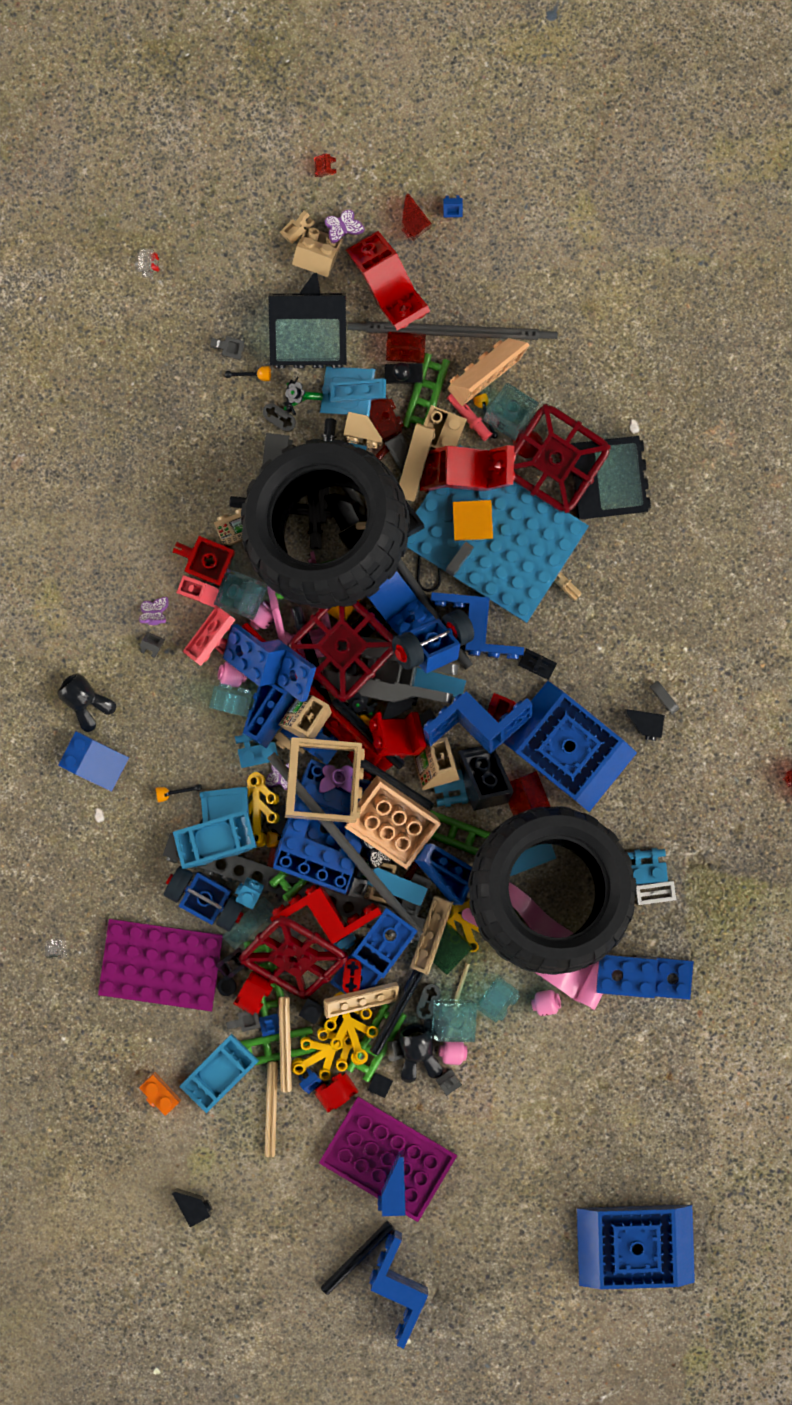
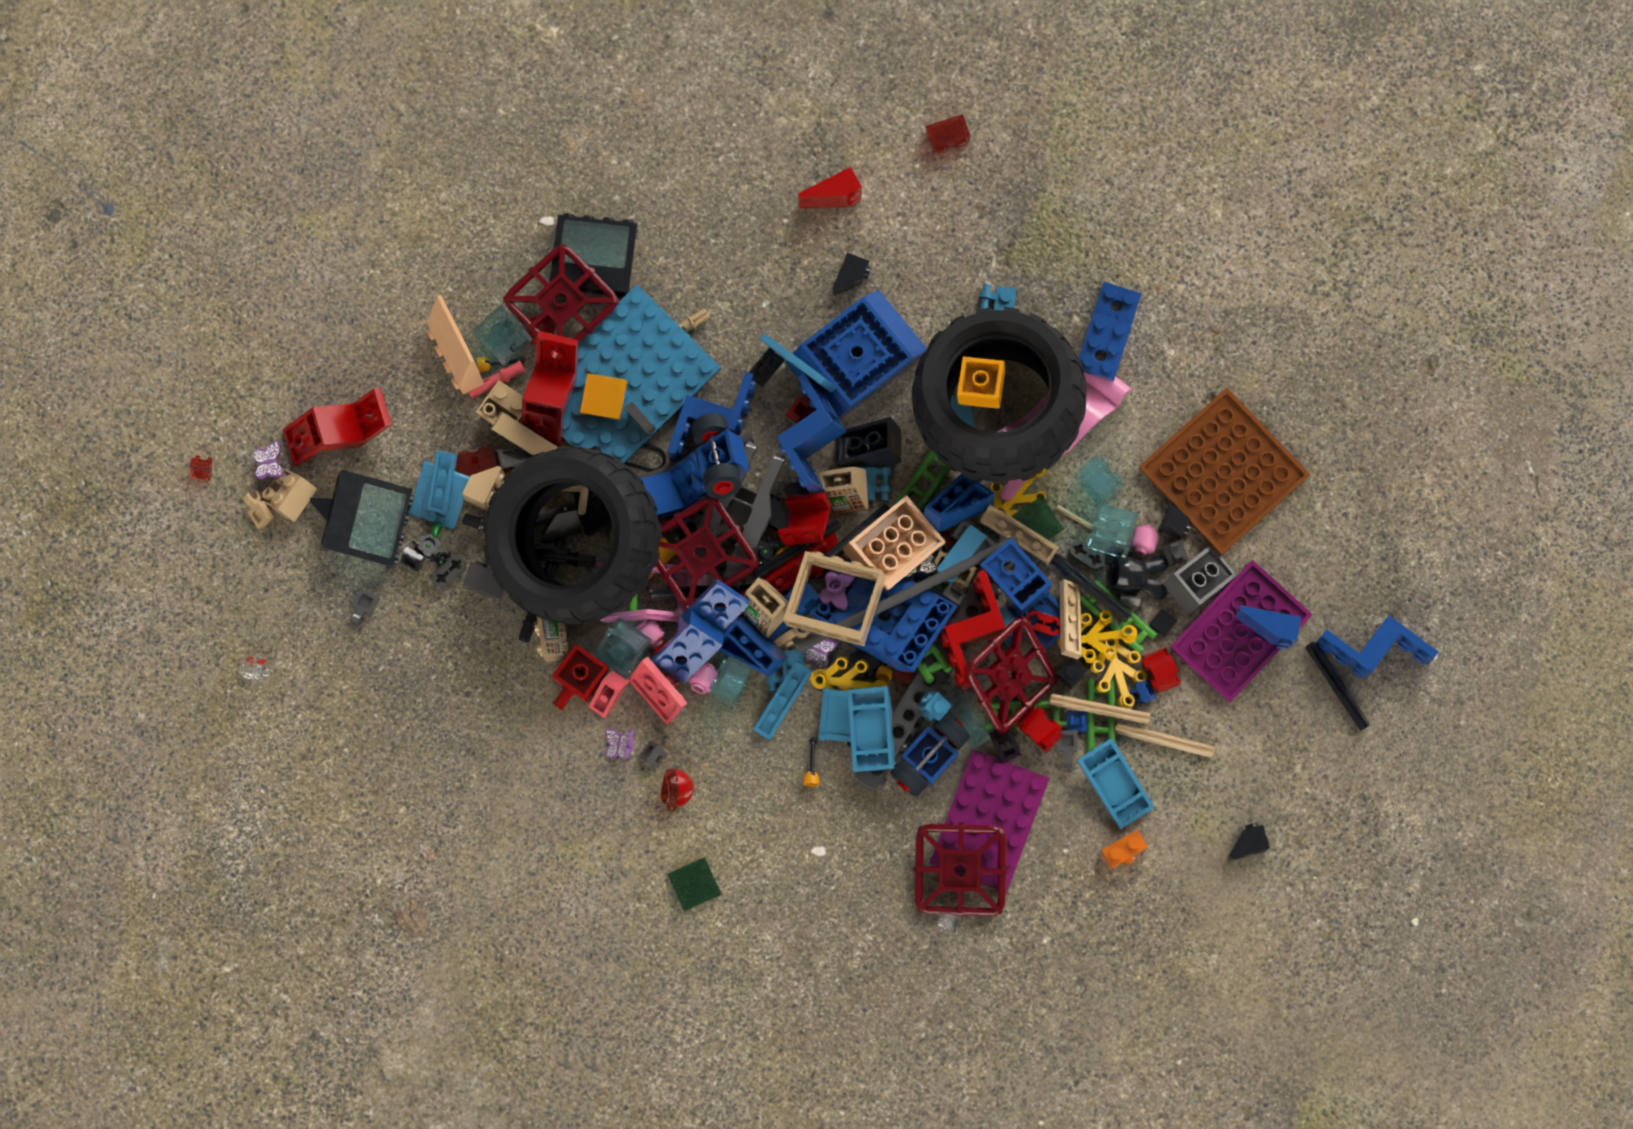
camera: 75 degrees left, 10 degrees down
black piece [57,673,116,732] -> none
slope [58,731,129,792] -> none
black tile [217,977,237,996] -> none
hinge [224,366,271,381] -> none
dark grey axle [347,321,558,340] -> none
black tile [384,362,423,384] -> none
clear red brick [386,331,426,363] -> none
clear red slope [401,193,432,241] -> none
bright green bar [402,353,450,428] -> none
dark azure tile [414,668,466,697] -> none
blue tile [443,195,463,218] -> none
clear red slope [508,771,550,816] -> none
bright pink head [531,990,561,1016] -> none
blue slope [577,1204,695,1289] -> none
white tile [636,881,676,905] -> none
dark grey beam [650,681,679,715] -> none
none -> black tile [401,547,424,572]
none -> piece [661,768,694,812]
none -> clear green tile [667,857,722,912]
none -> dark azure tile [753,660,813,740]
none -> dark azure tile [760,333,836,392]
none -> red slope [798,167,862,209]
none -> dark red plate [913,822,1008,917]
none -> light orange brick [957,357,1005,409]
none -> dark orange plate [1139,388,1310,556]
none -> black slope [1158,504,1191,540]
none -> dark grey slope [1162,545,1237,615]

